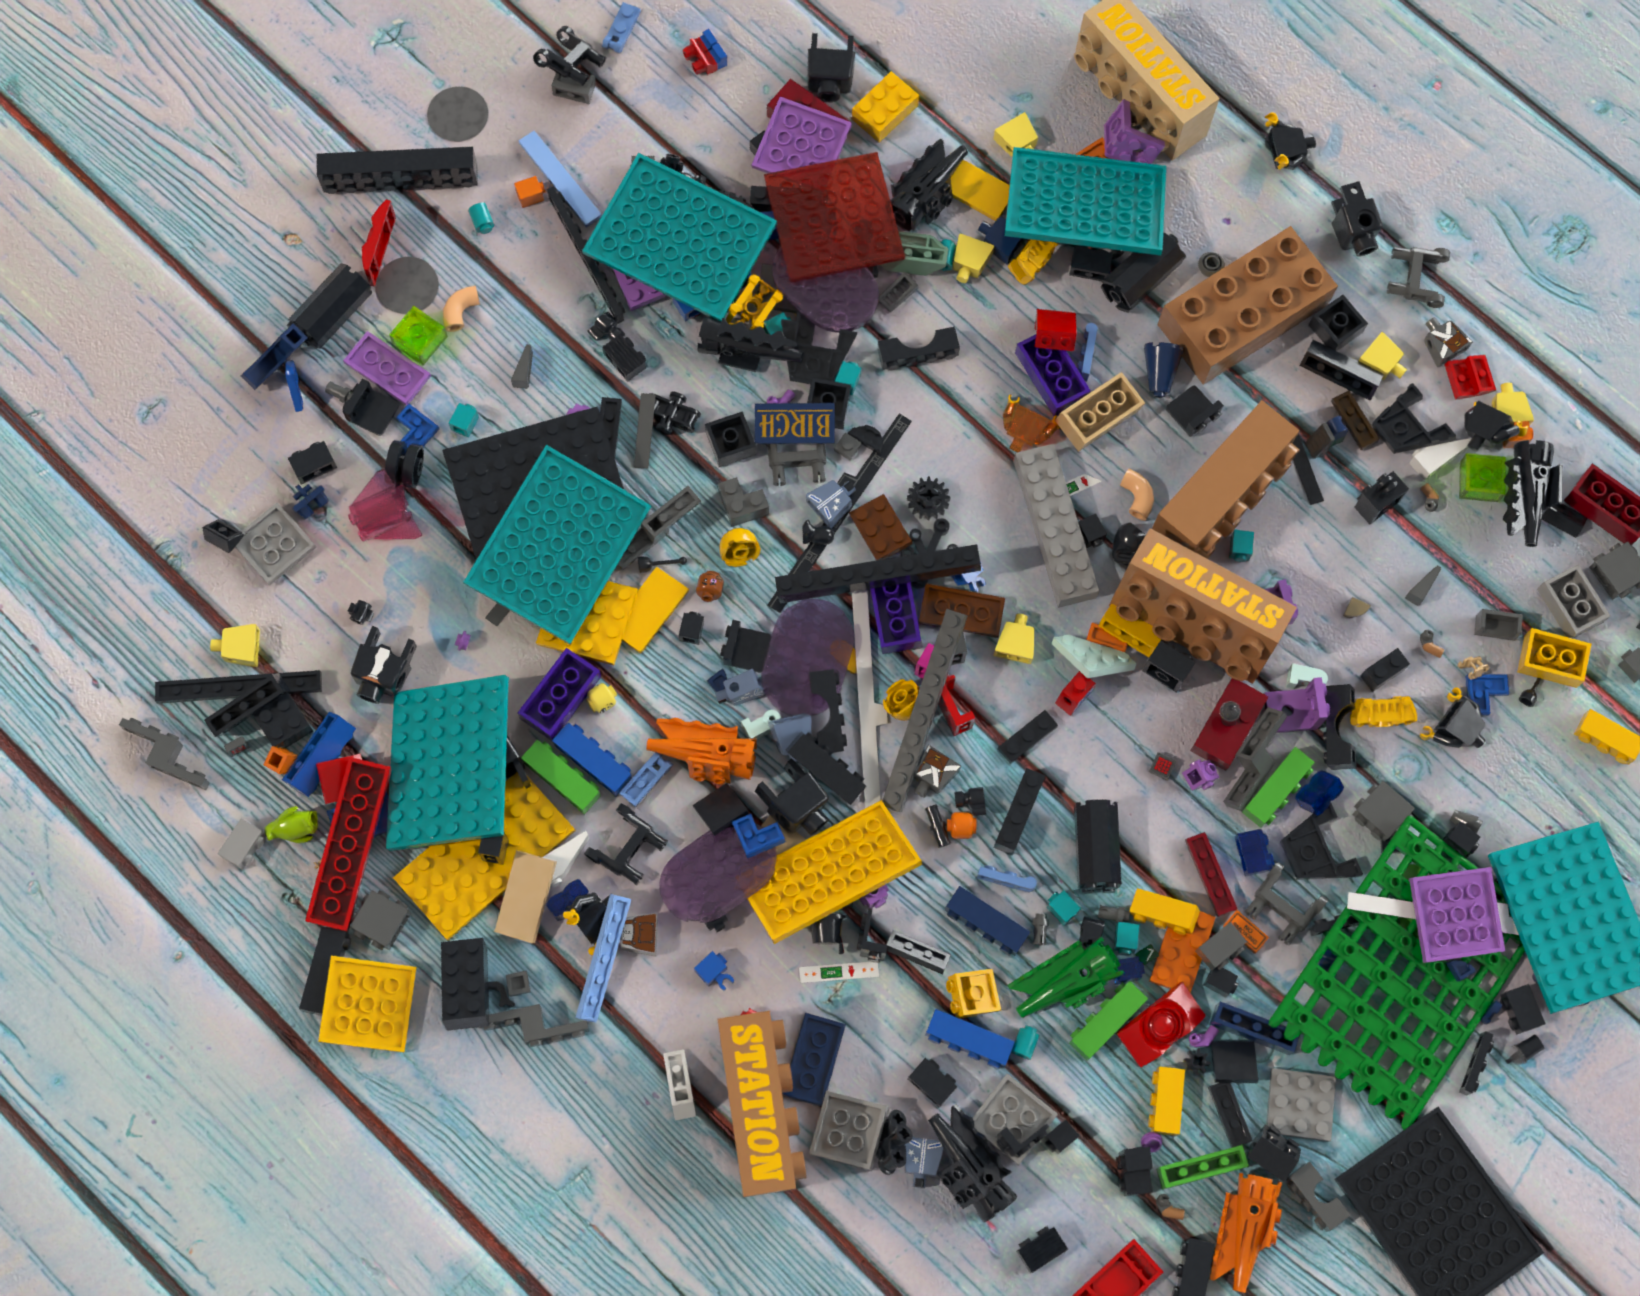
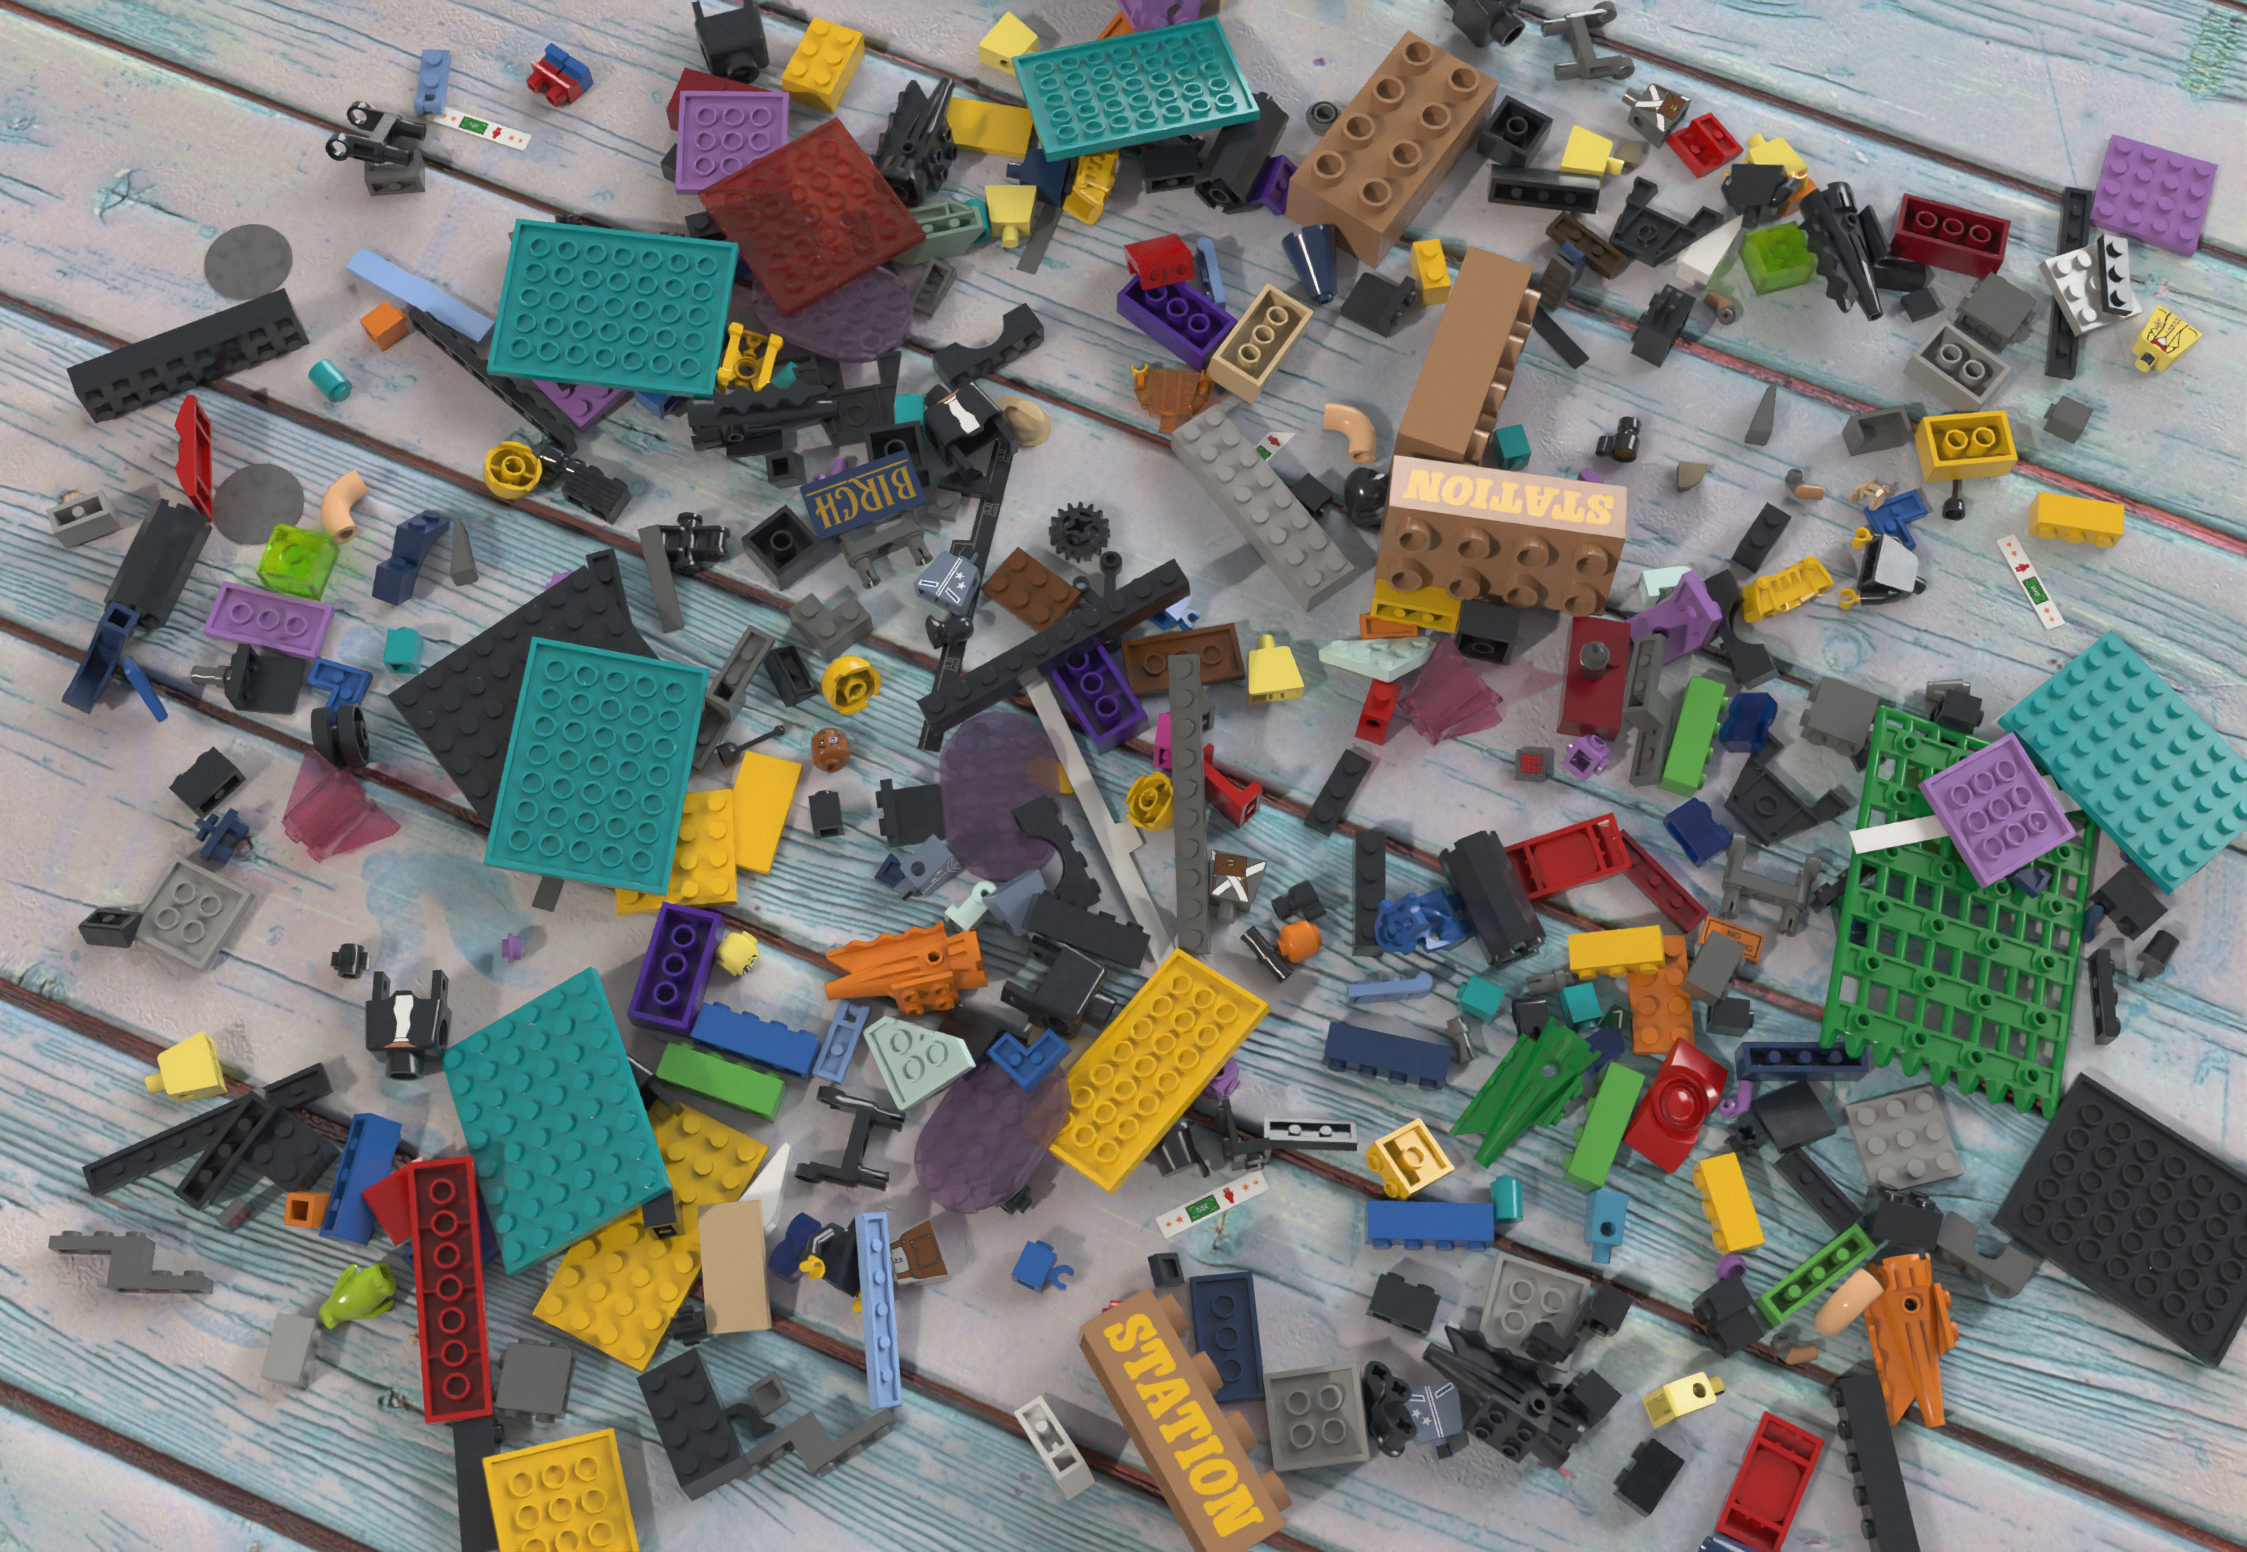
camera: 20 degrees left, 5 degrees down
none -> light grey brick [46,489,121,549]
none -> dark blue arch [371,510,450,606]
none -> white sticker [433,107,532,151]
none -> yellow cylinder [482,441,542,500]
none -> black gear [670,1305,707,1347]
none -> black slope [763,645,819,708]
none -> black brick [765,450,807,489]
none -> light aqua plate [862,1016,976,1112]
none -> black piece [923,381,1018,484]
none -> tan piece [994,396,1051,447]
none -> dark grey sticker [1016,192,1070,275]
none -> black plate [1147,1252,1185,1288]
none -> dark purple panel [1247,154,1298,216]
none -> blue hips [1374,887,1472,956]
none -> clear pink brick [1397,635,1504,747]
none -> yellow brick [1409,239,1451,306]
none -> red slope [1504,812,1632,903]
none -> black brick [1561,1369,1623,1429]
none -> dark azure torso [1584,1190,1629,1264]
none -> black piece [1595,416,1641,463]
none -> dark tan tile [1613,141,1643,169]
none -> light yellow torso [1641,1372,1725,1429]
none -> light nougat cylinder [1814,1268,1883,1336]
none -> black tile [1900,287,1940,323]
none -> white sticker [1996,534,2065,630]

